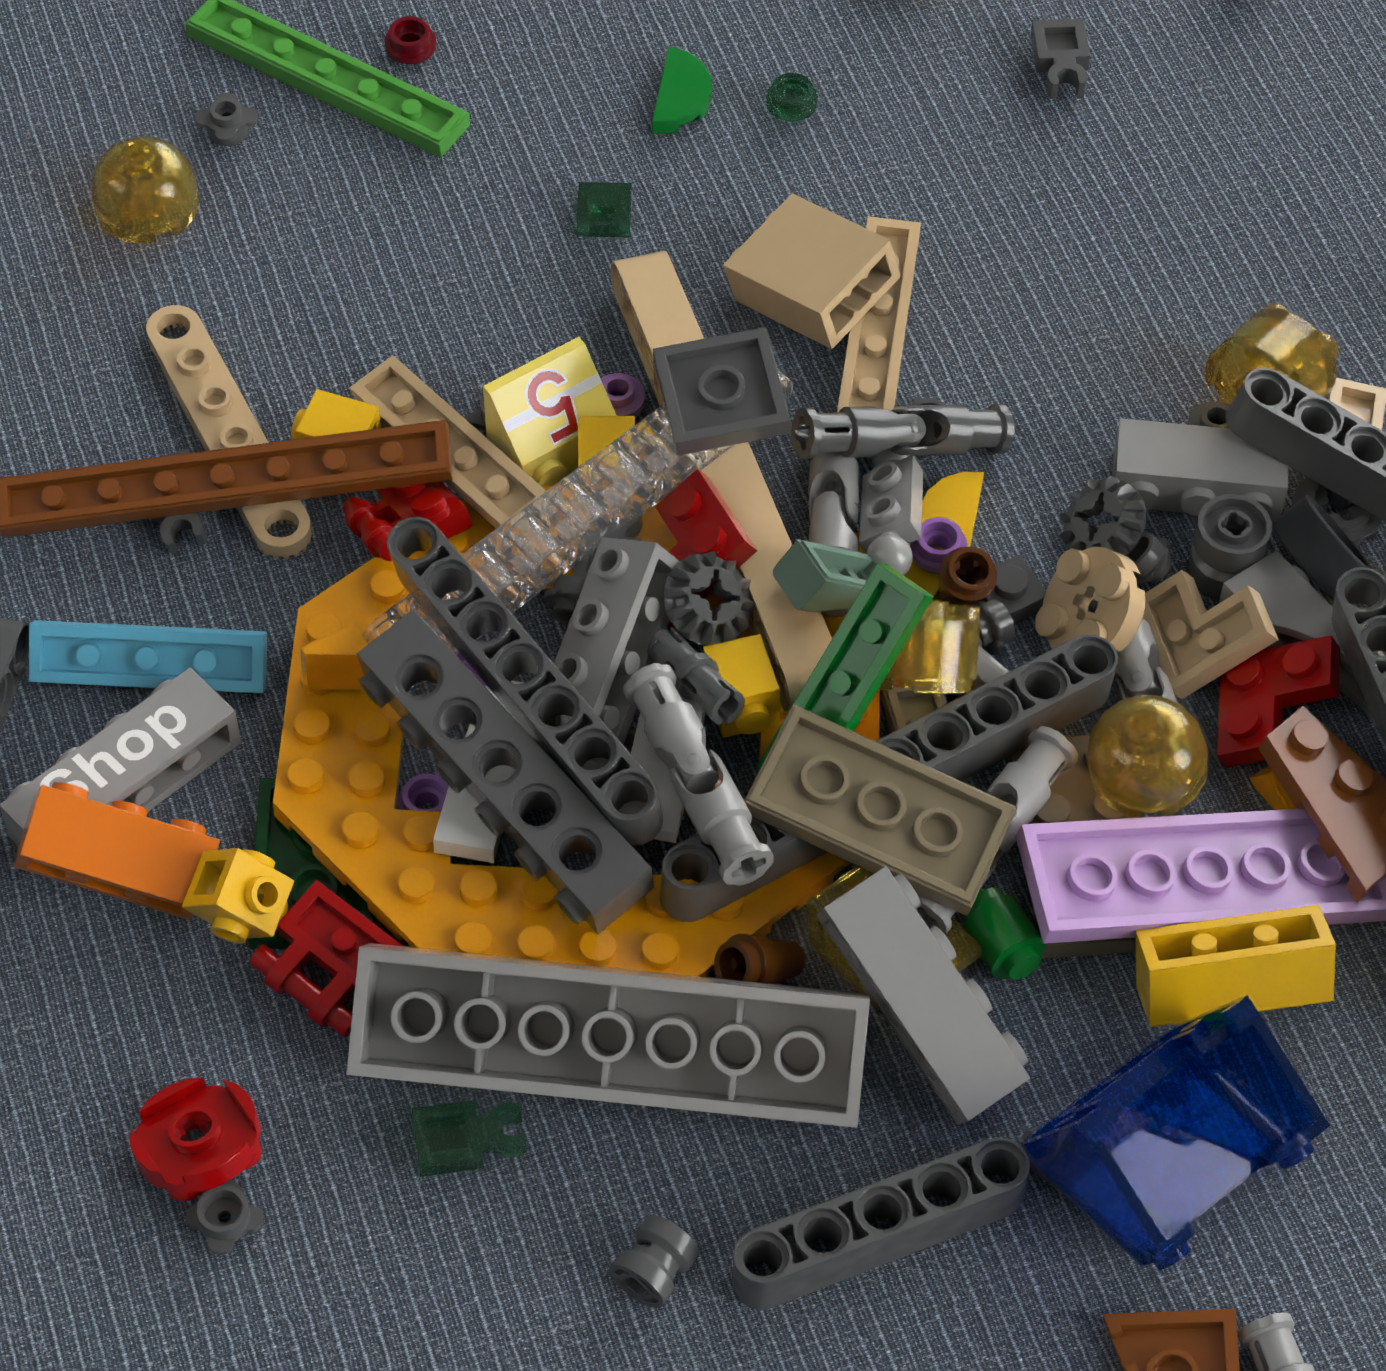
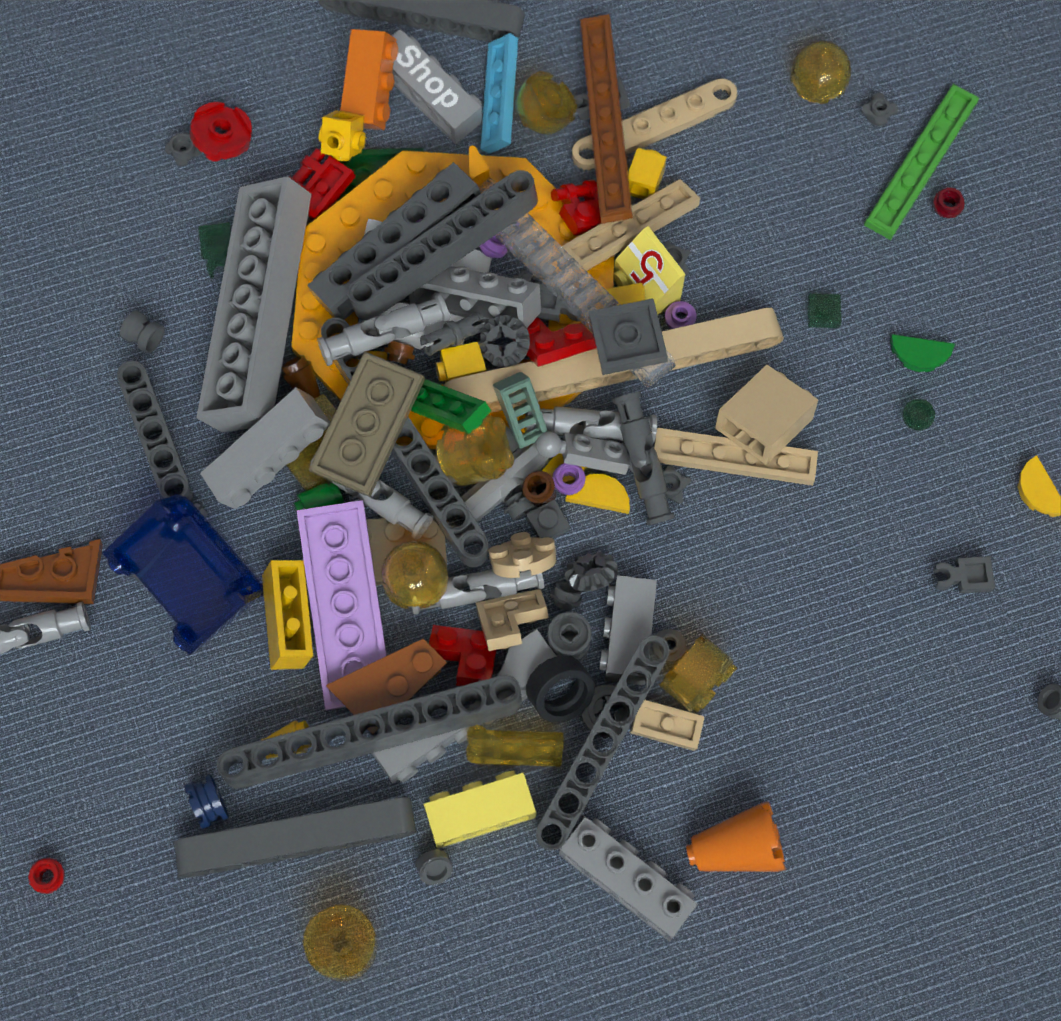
camera: 90 degrees right, 15 degrees up
none -> clear yellow cylinder [516,71,577,135]

